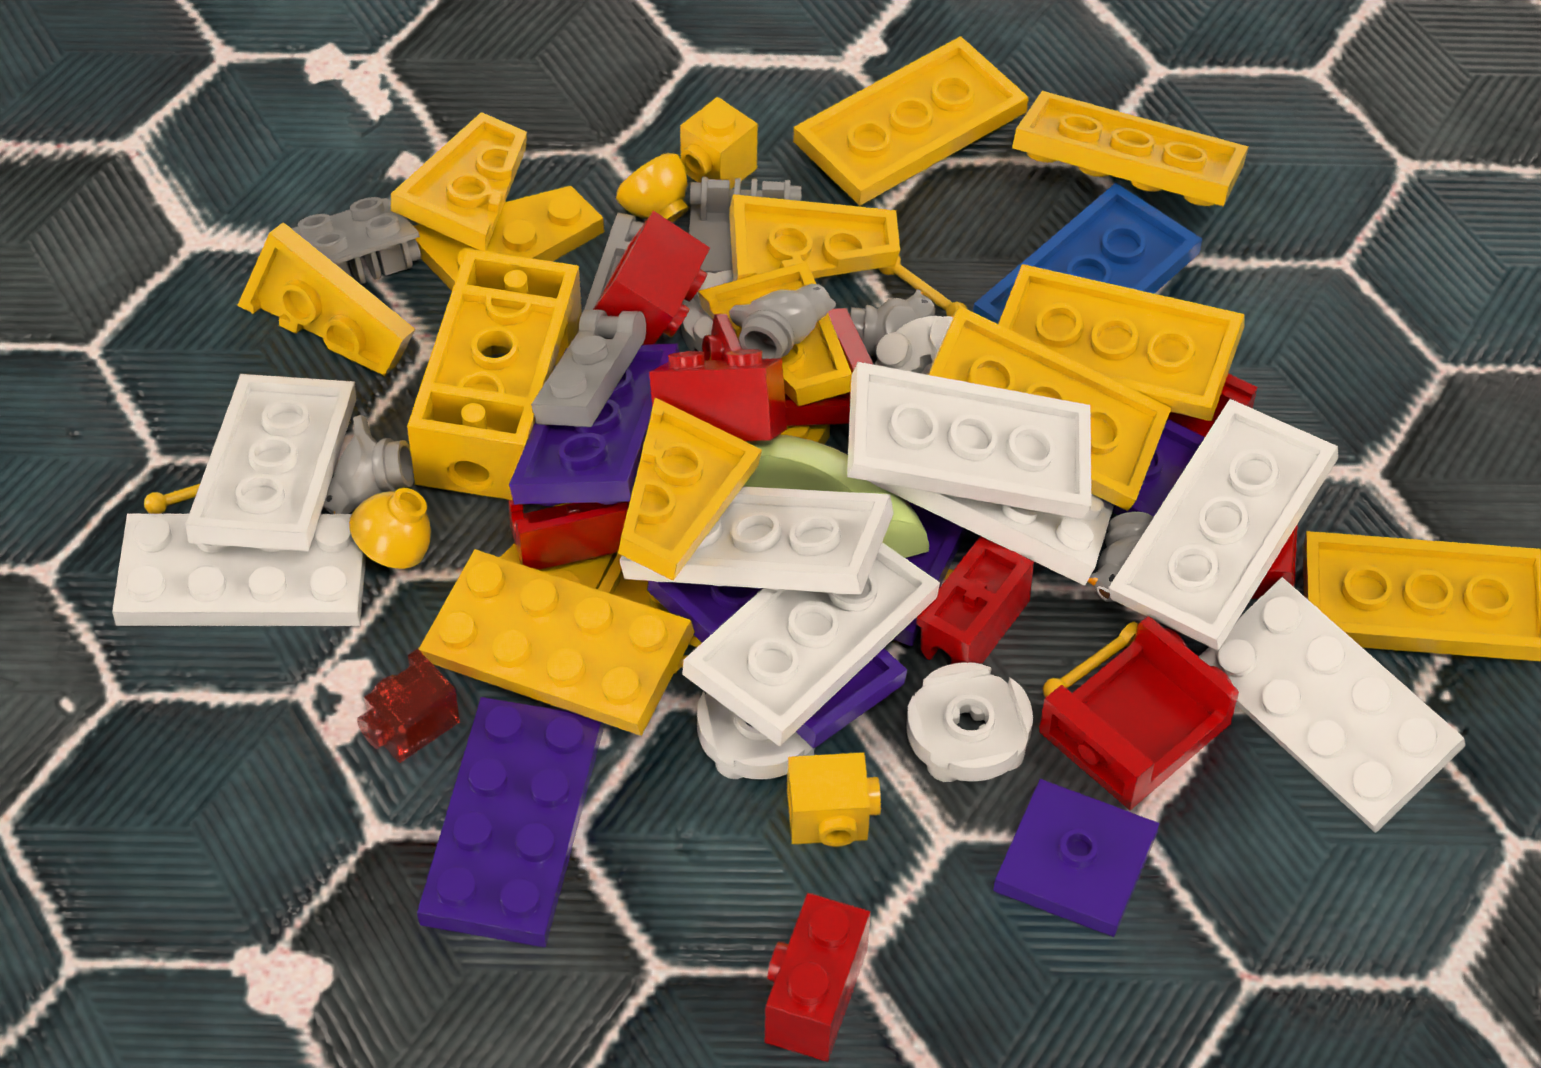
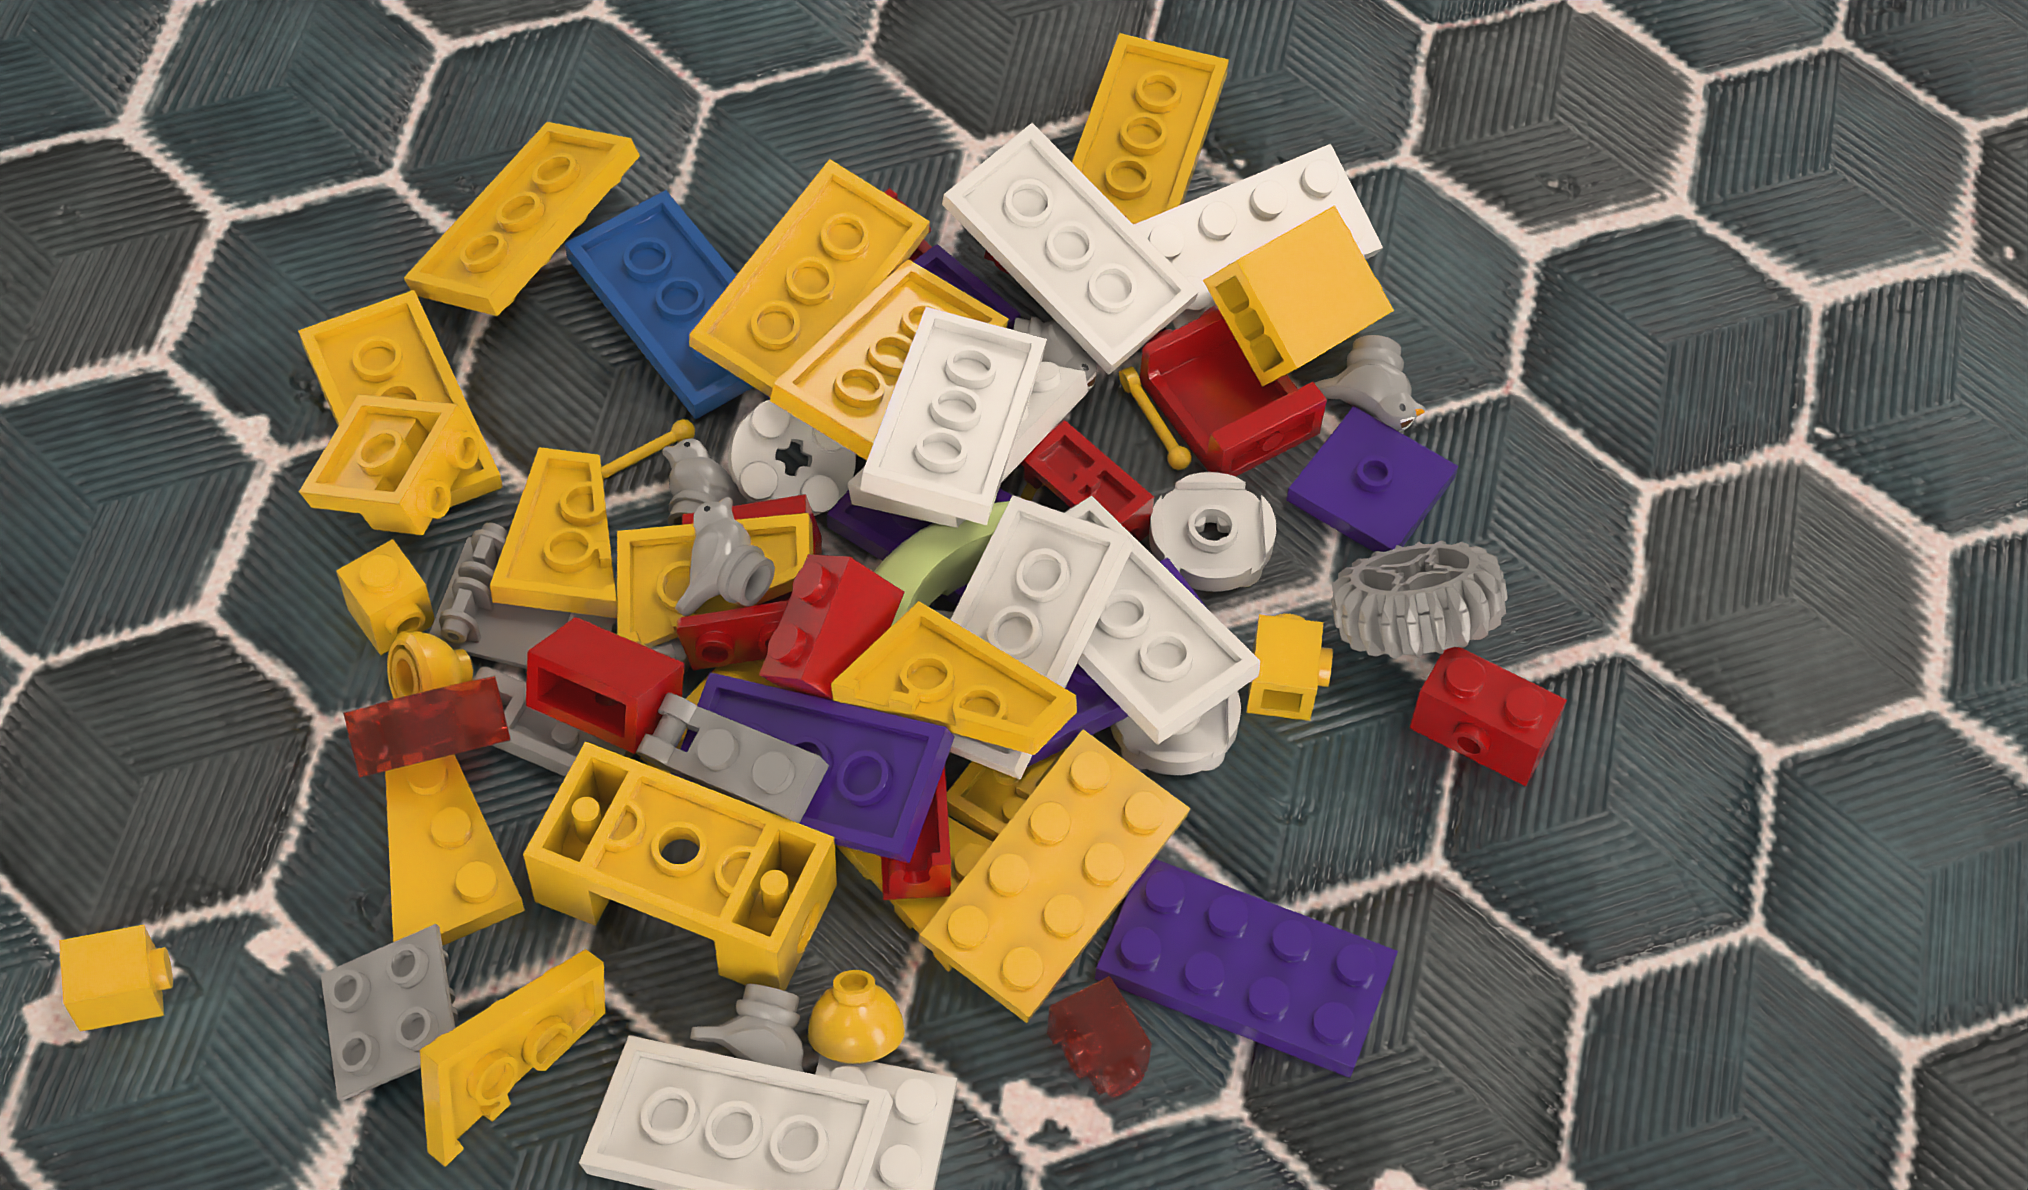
camera: 80 degrees left, 5 degrees up
yellow wing [391,112,527,251] -> none
none -> yellow brick [59,925,173,1032]
none -> yellow plate [299,394,480,535]
none -> clear red brick [343,676,511,778]
none -> yellow brick [1203,205,1394,386]
none -> light grey animal [1314,335,1425,431]
none -> light grey gear [1331,540,1508,659]

